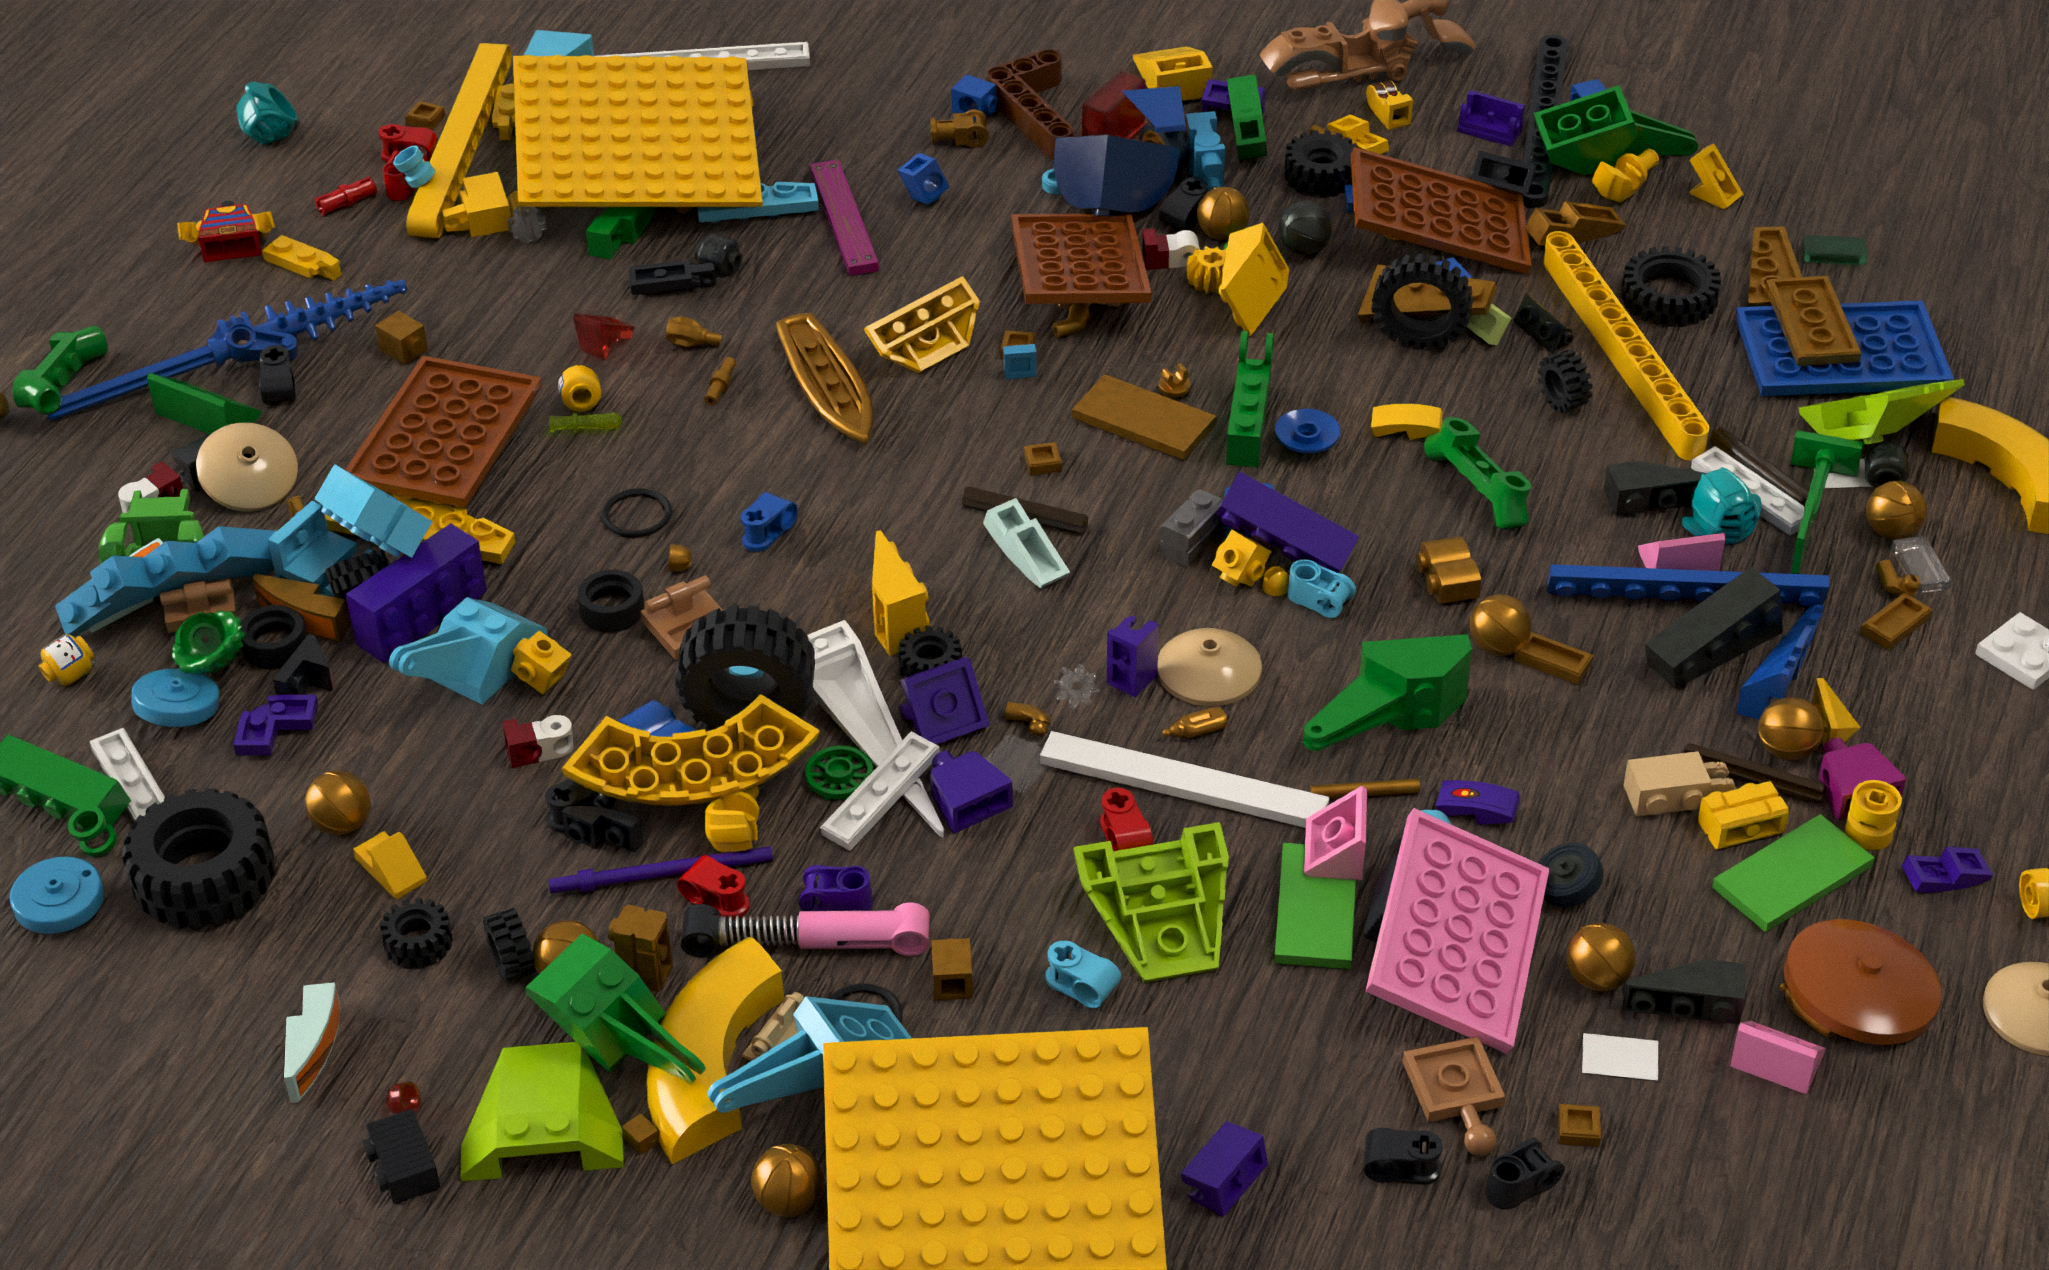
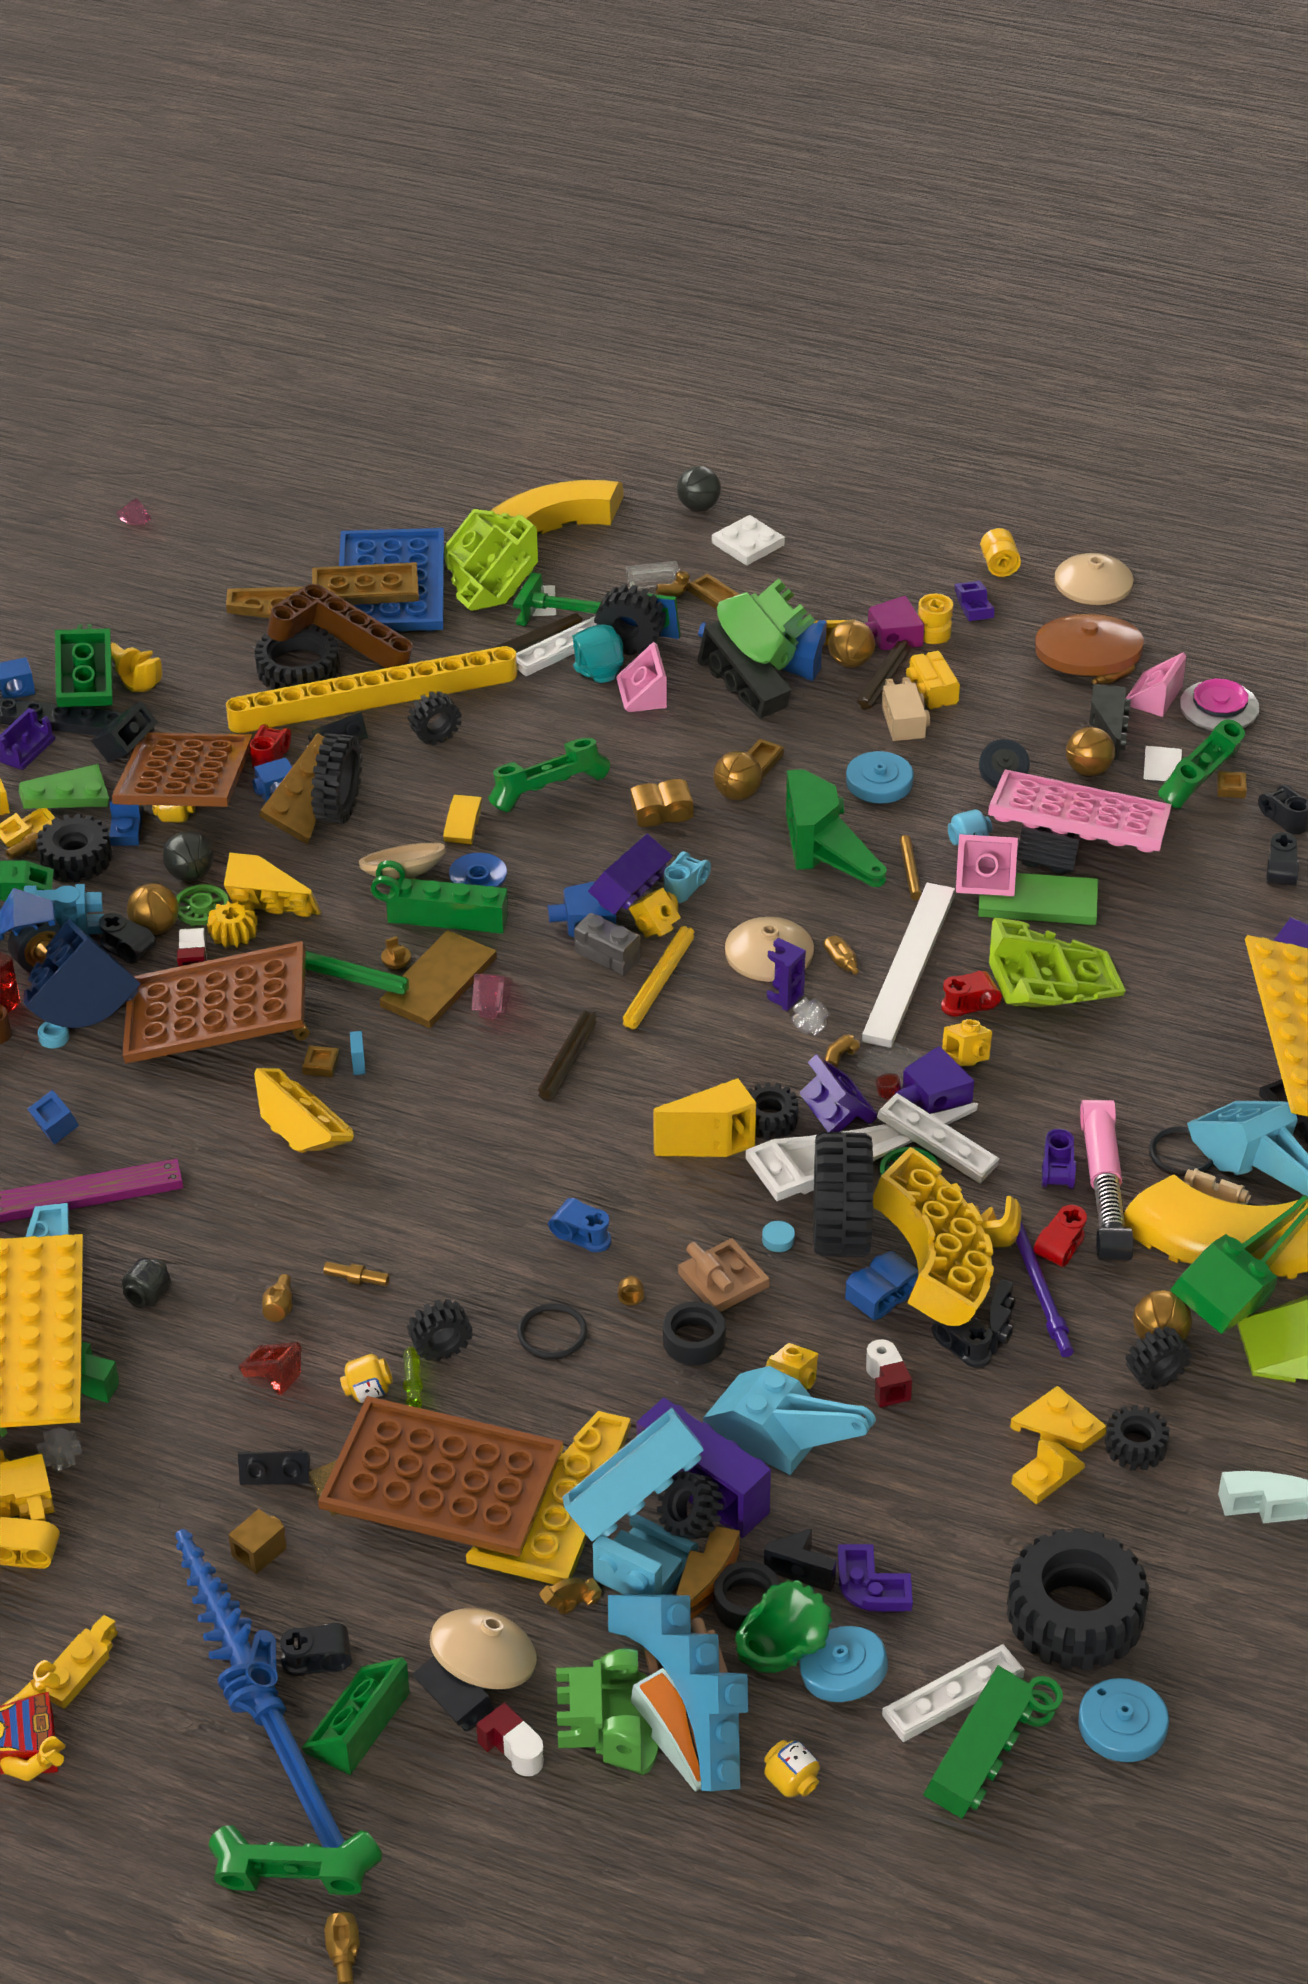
camera: 90 degrees left, 0 degrees up
pearl gold piece [305,770,371,835] -> none
pearl gold brick [608,904,673,992] -> none
black hinge [629,260,716,295] -> none
pearl gold piece [776,313,874,445] -> none
pearl gold brick [932,938,973,1001] -> none
light aqua slope [983,498,1070,588] -> none
pearl gold tile [1024,442,1062,476] -> none
medium azure piece [1046,941,1121,1008] -> none
medium nougat plate [1402,1037,1505,1157] -> none
dark purple slope [1435,780,1520,825] -> none
pearl gold slope [1525,201,1626,245] -> none
blue plate [1547,564,1829,606] -> none
pearl dark grey slope [1603,461,1707,516] -> none
yellow slope [1689,143,1743,209] -> none
bright green tile [1712,814,1875,933] -> none
clear green tile [1802,235,1867,265] -> none
pearl dark grey head [1864,442,1909,488] -> none
pearl gold piece [1866,481,1927,540] -> none
none -> bright green wing [19,764,109,809]
none -> clear pink tile [116,498,152,525]
none -> black hinge [238,1449,310,1485]
none -> red piece [250,724,291,770]
none -> reddish brown beam [267,584,413,668]
none -> green axle [305,951,410,995]
none -> tan dish [359,843,446,879]
none -> black tyre [407,1299,473,1361]
none -> clear pink slope [471,974,513,1019]
none -> black tyre [594,584,666,655]
none -> yellow axle [623,926,694,1030]
none -> bright green piece [717,578,816,670]
none -> dark azure wheel [846,751,914,803]
none -> clear red hinge [875,1073,901,1100]
none -> yellow brick [942,1019,992,1066]
none -> yellow wing [1010,1386,1107,1452]
none -> green plate [1158,719,1245,809]
none -> piece [1180,678,1259,731]

